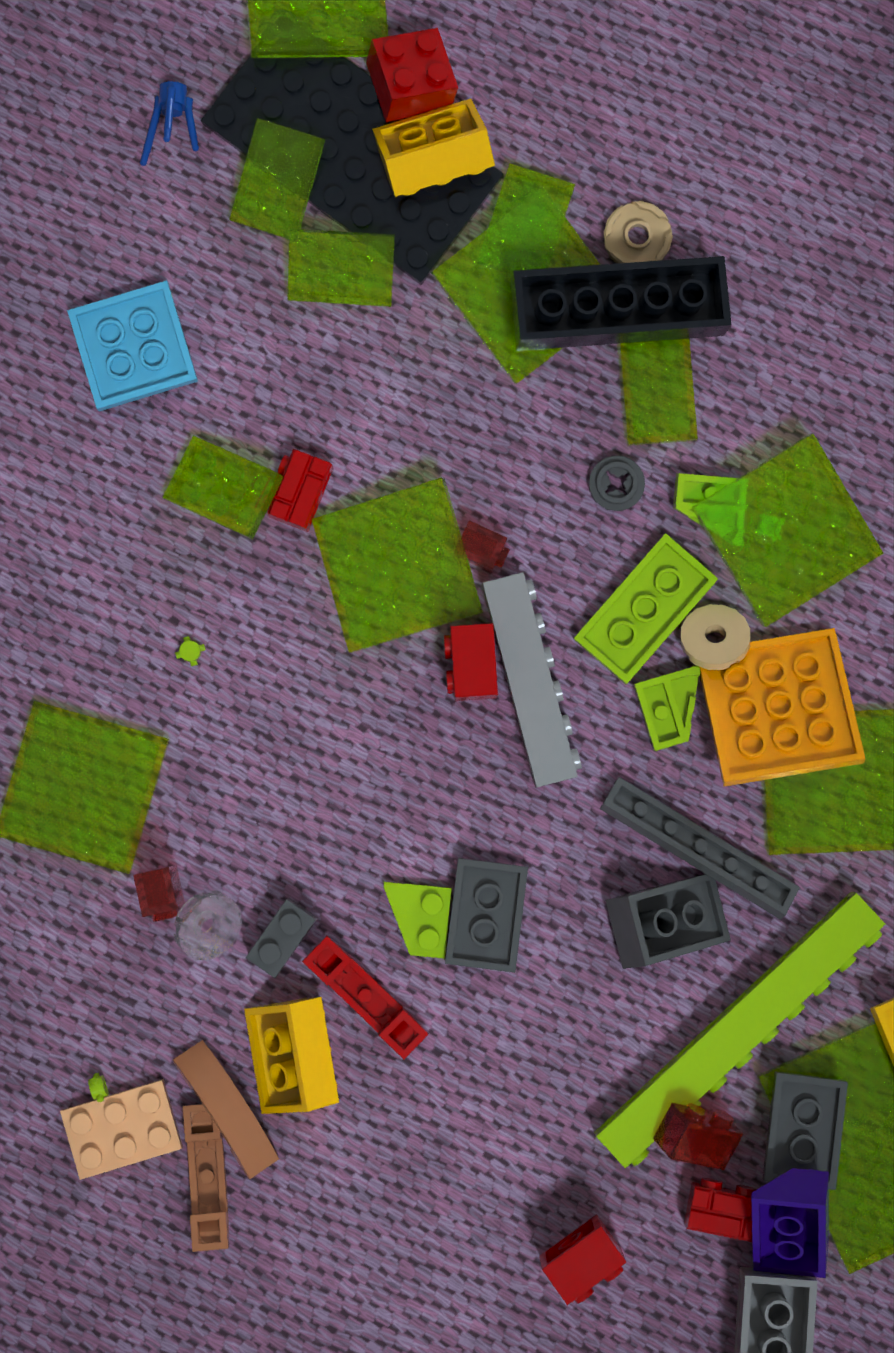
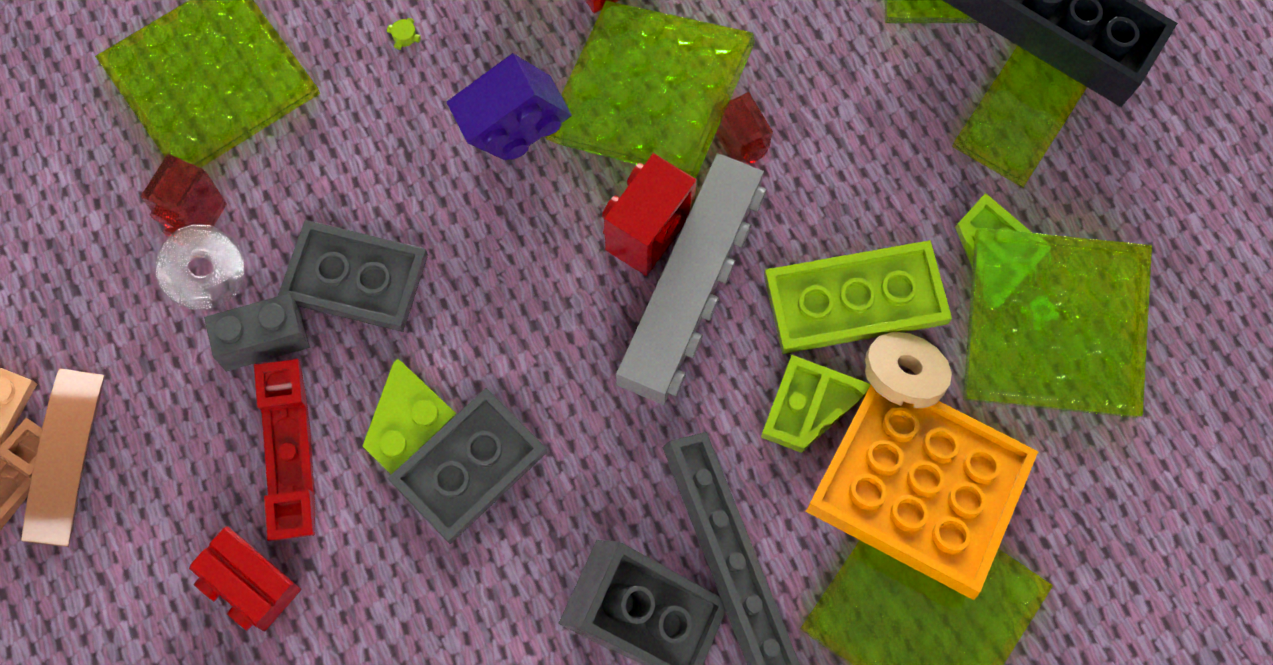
camera: 35 degrees right, 15 degrees down
yellow slope [244,997,339,1114] -> none
dark grey gear [589,456,645,511] -> none
none -> red brick [189,526,302,632]
none -> dark grey plate [278,220,428,332]
none -> dark purple brick [446,53,572,161]

